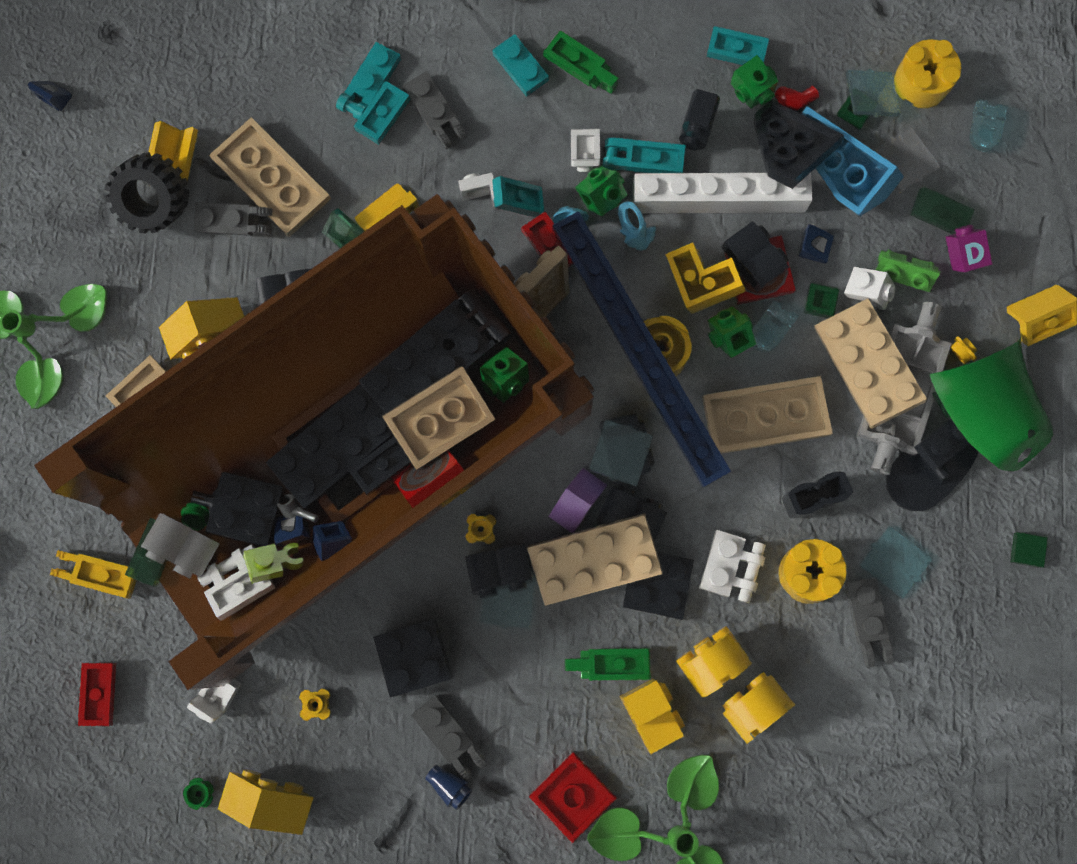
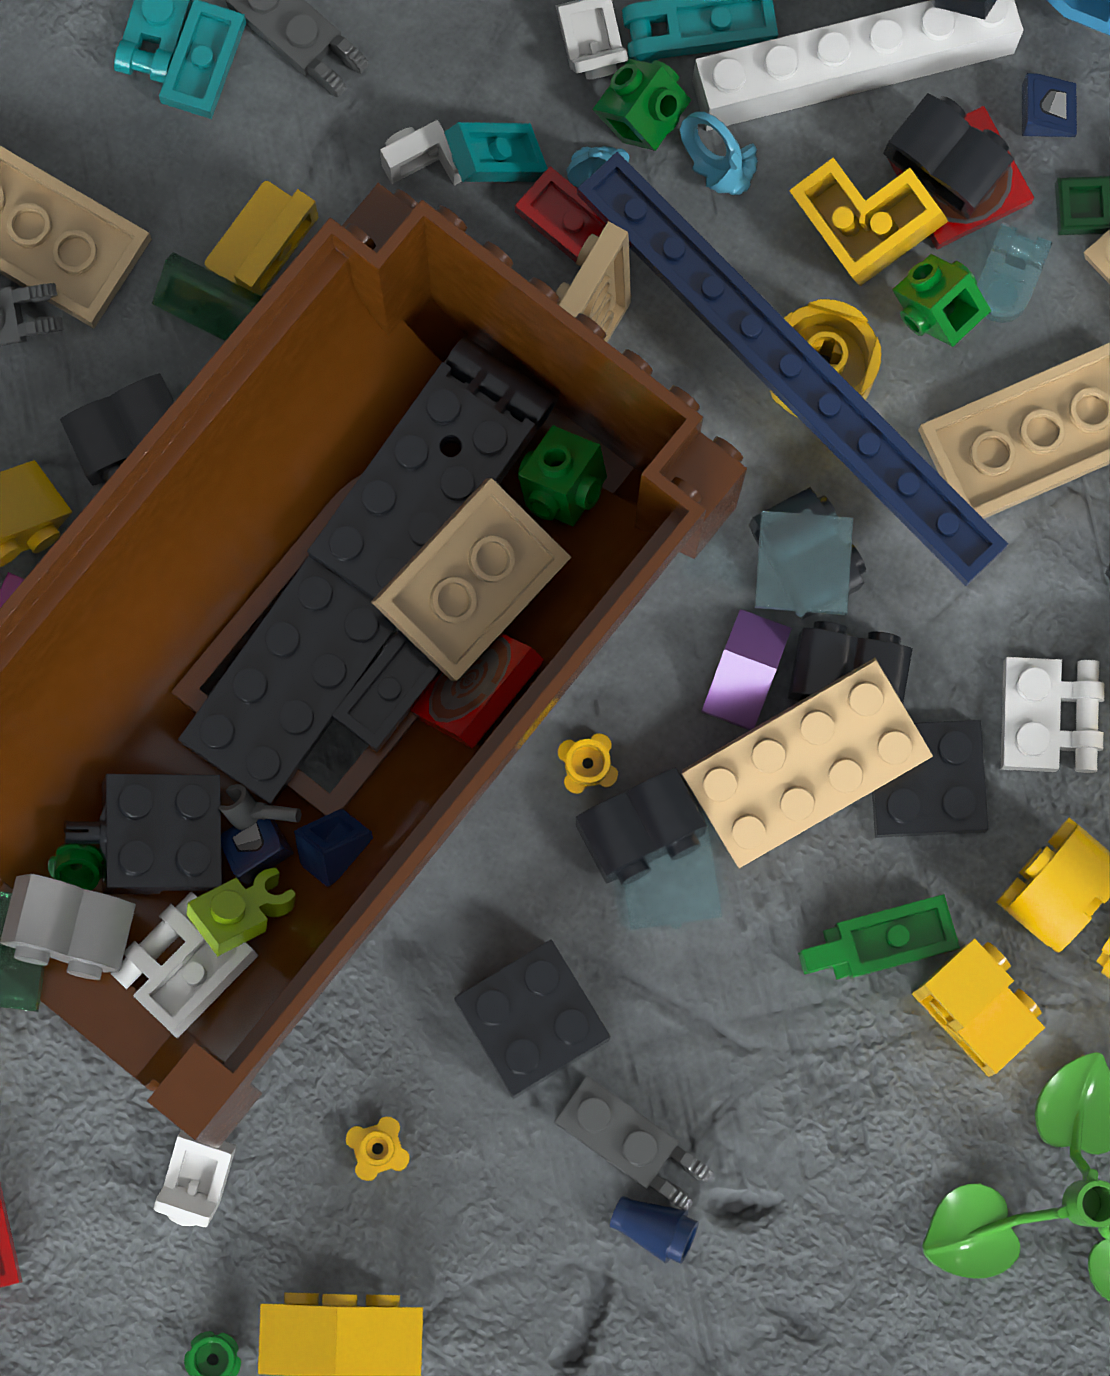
camera: 20 degrees left, 0 degrees up
red tile [529,752,617,843] -> none

